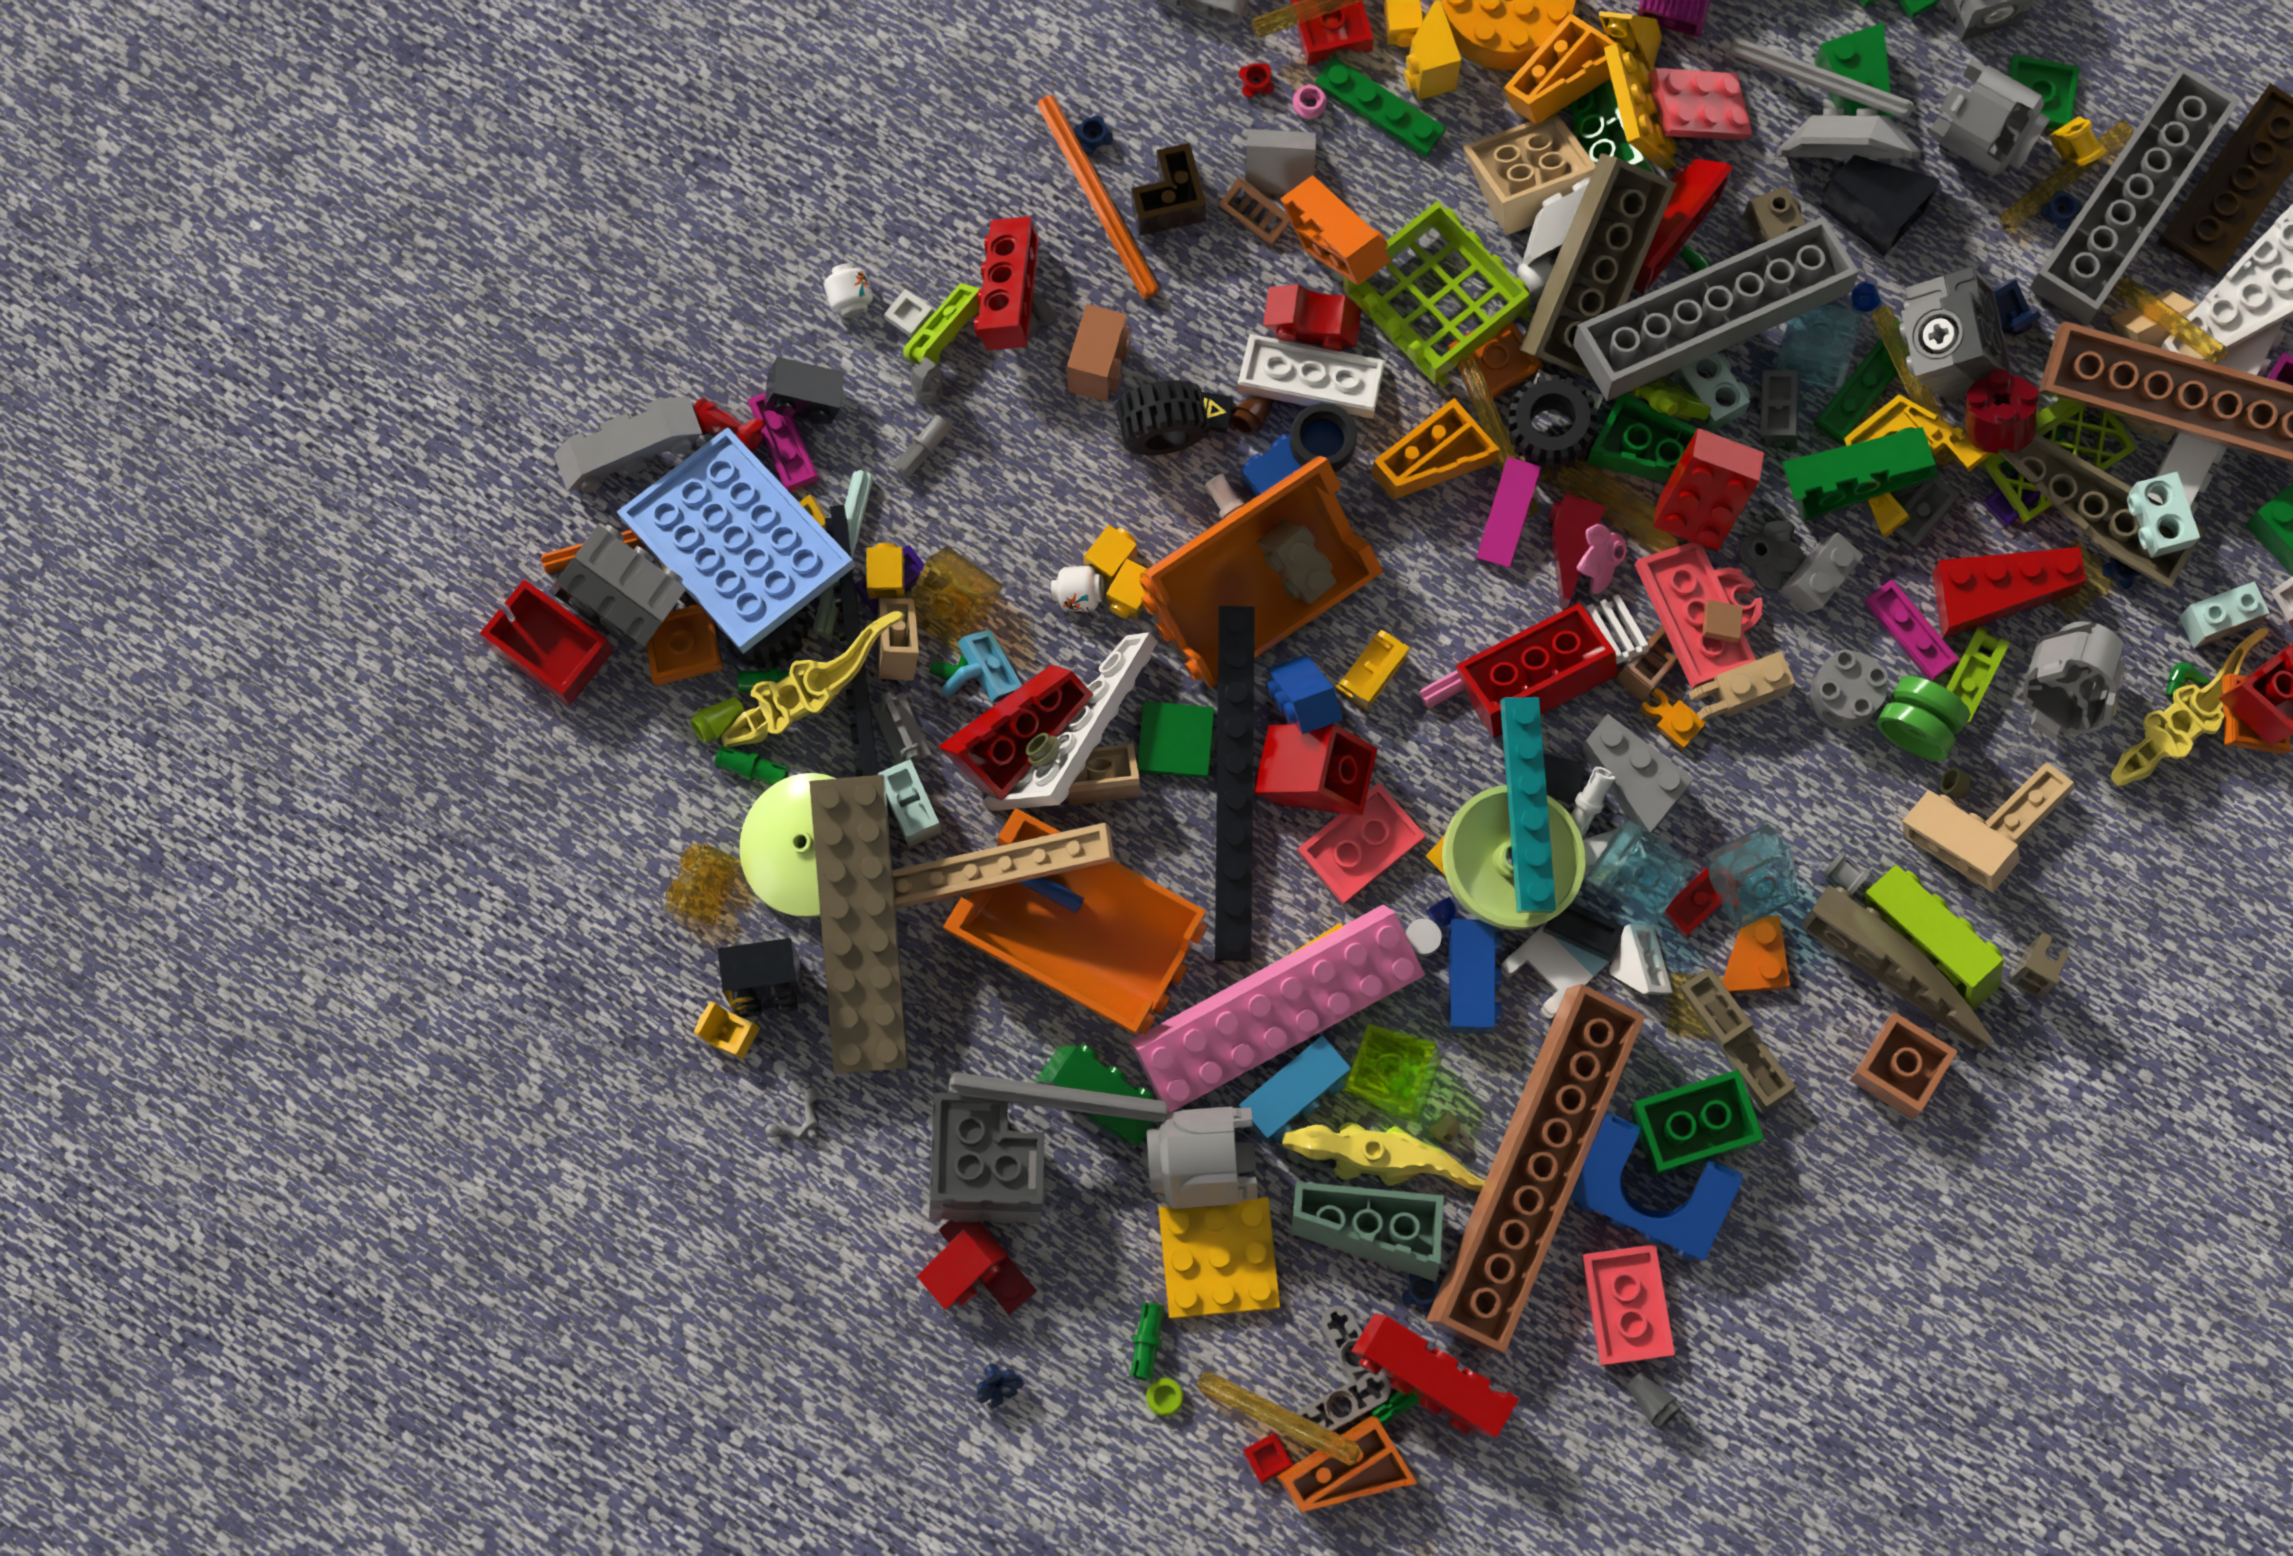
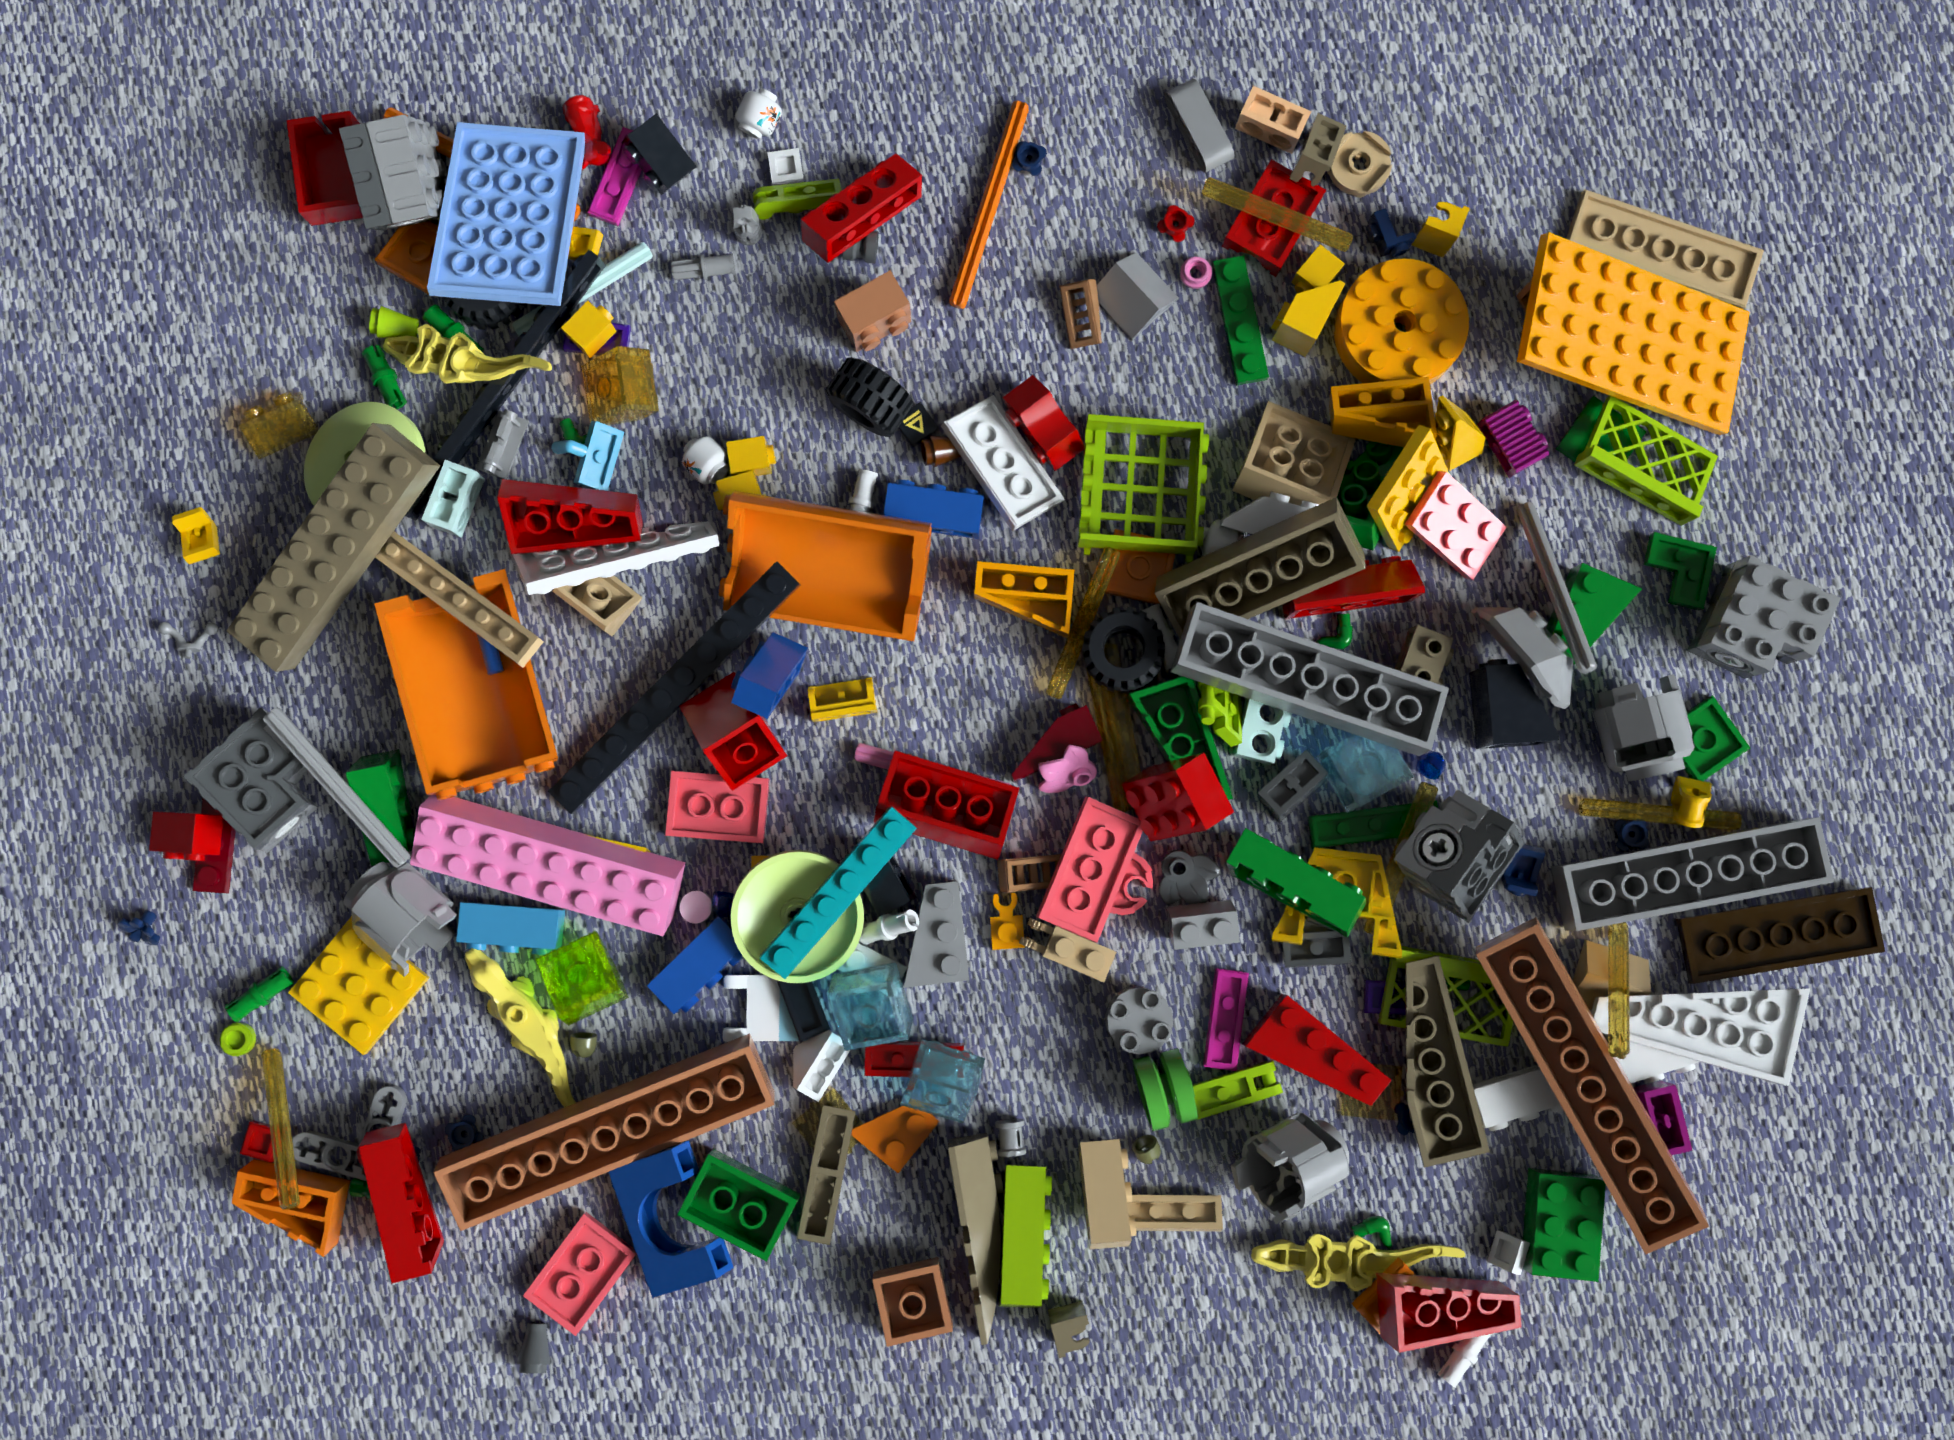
camera: 40 degrees right, 10 degrees up
light grey brick [554,396,702,493] -> none
black brick [717,938,806,1017] -> none
tan slope [876,597,919,680] -> none
olive plate [1026,733,1060,767] -> none
dark brown brick [1131,143,1206,236] -> none
green tile [1137,701,1214,779] -> none
dark tan brick [1257,519,1337,604] -> none
orange wedge [1280,175,1391,285] -> none
black tyre [1290,403,1357,472] -> none
sand green wedge [1291,1182,1444,1282] -> none
dark pink tile [1476,457,1542,568] -> none
white tile [1586,594,1649,664] -> none
medium nougat tile [1702,600,1743,643] -> none
dark red brick [1964,369,2039,454] -> none
light aqua brick [2127,471,2200,558] -> none
light aqua brick [2179,581,2270,649] -> none

